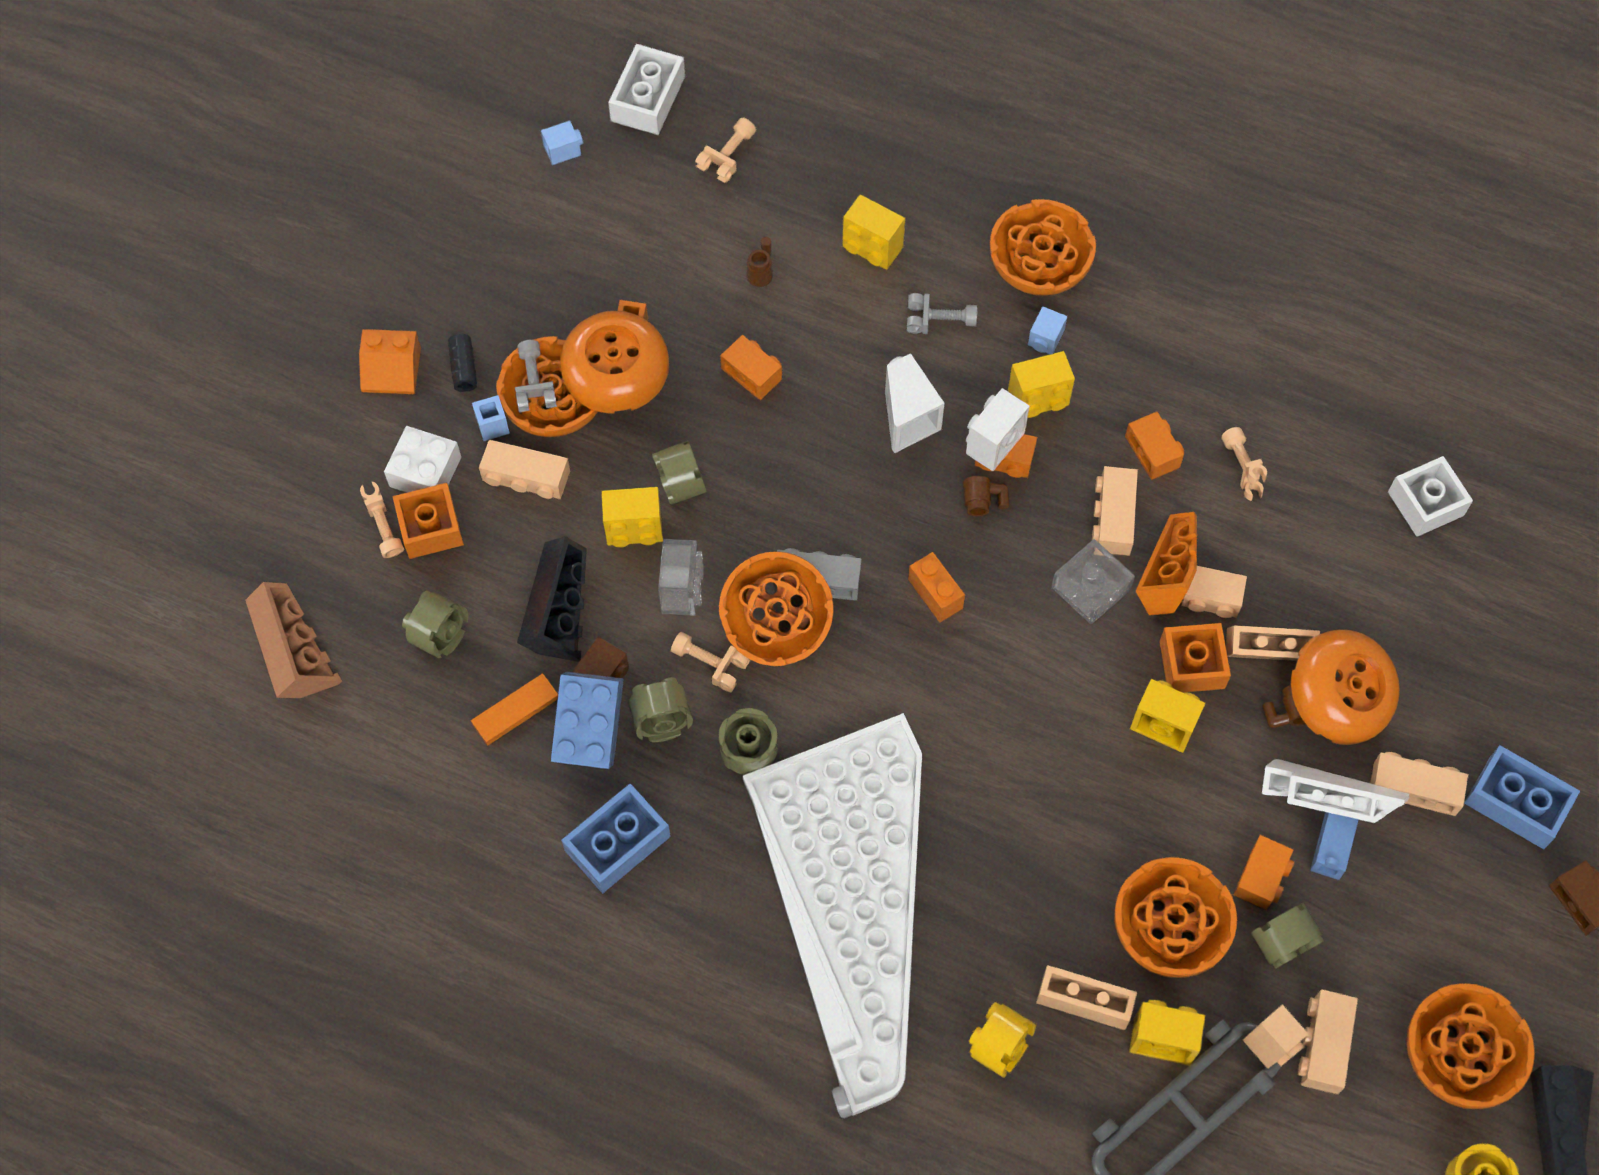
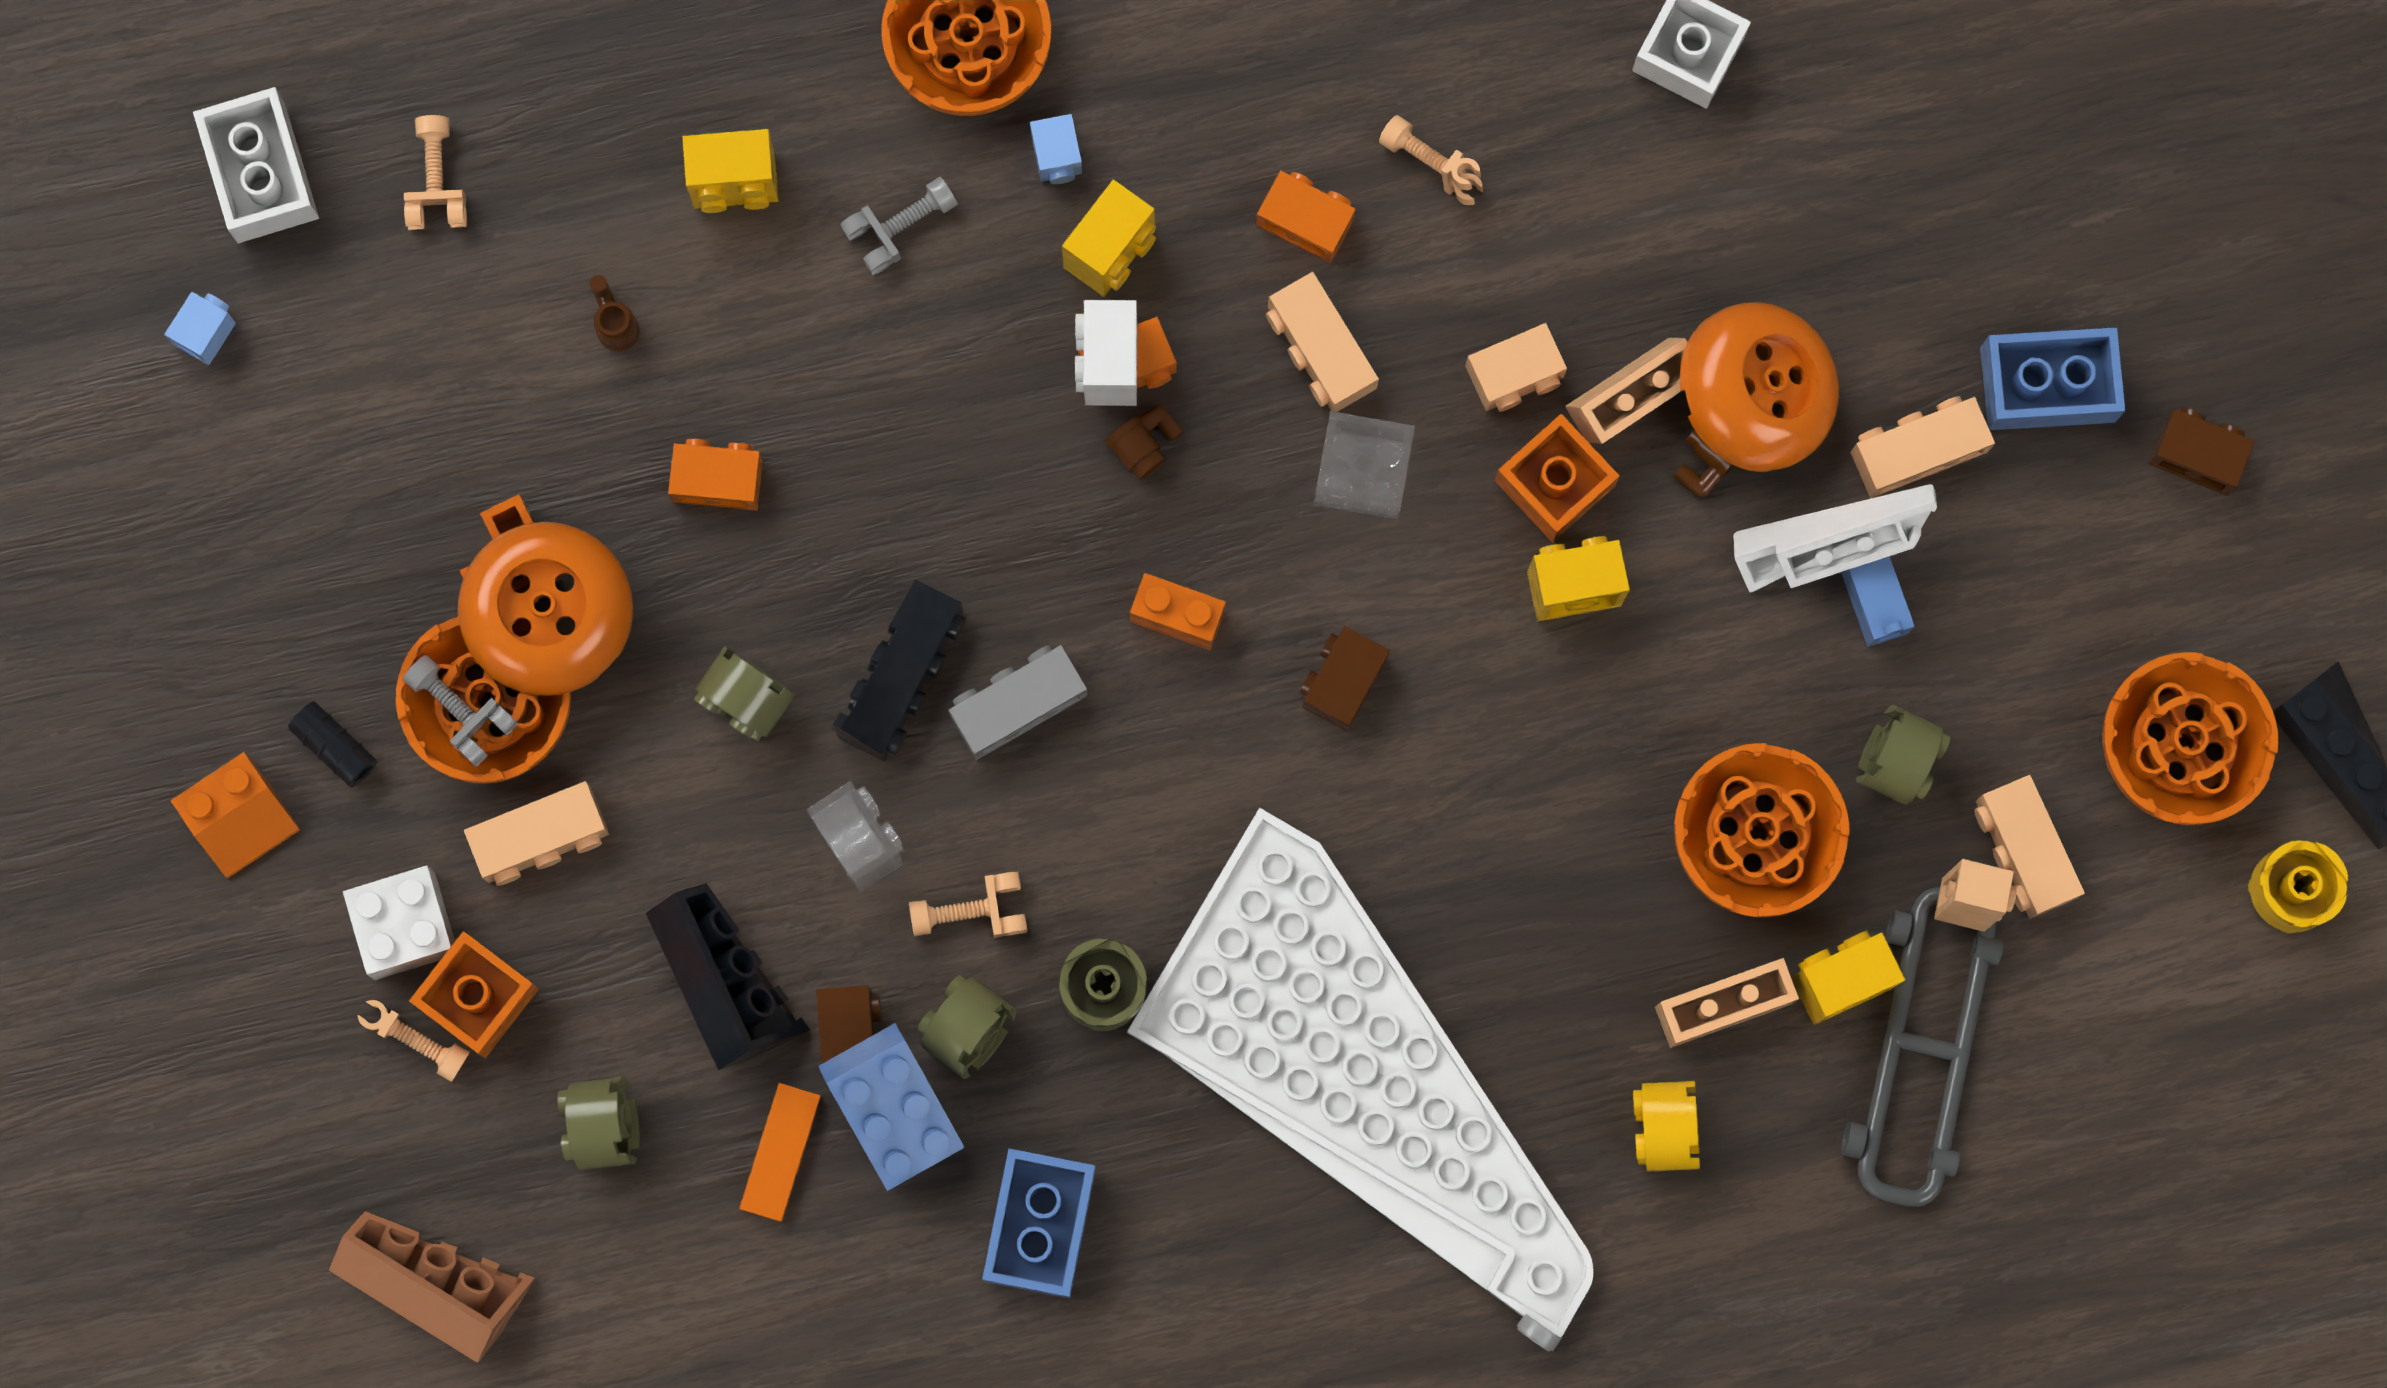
camera: 40 degrees left, 15 degrees up
light blue brick [472,395,510,441] -> none
yellow brick [602,487,663,547] -> none
orange brick [719,552,834,666] -> none
white slope [885,353,944,453] -> none
orange wedge [1136,512,1197,615] -> none
orange brick [1233,835,1294,910] -> none
none -> black wedge [833,580,966,762]
none -> reddish brown brick [1299,626,1390,732]

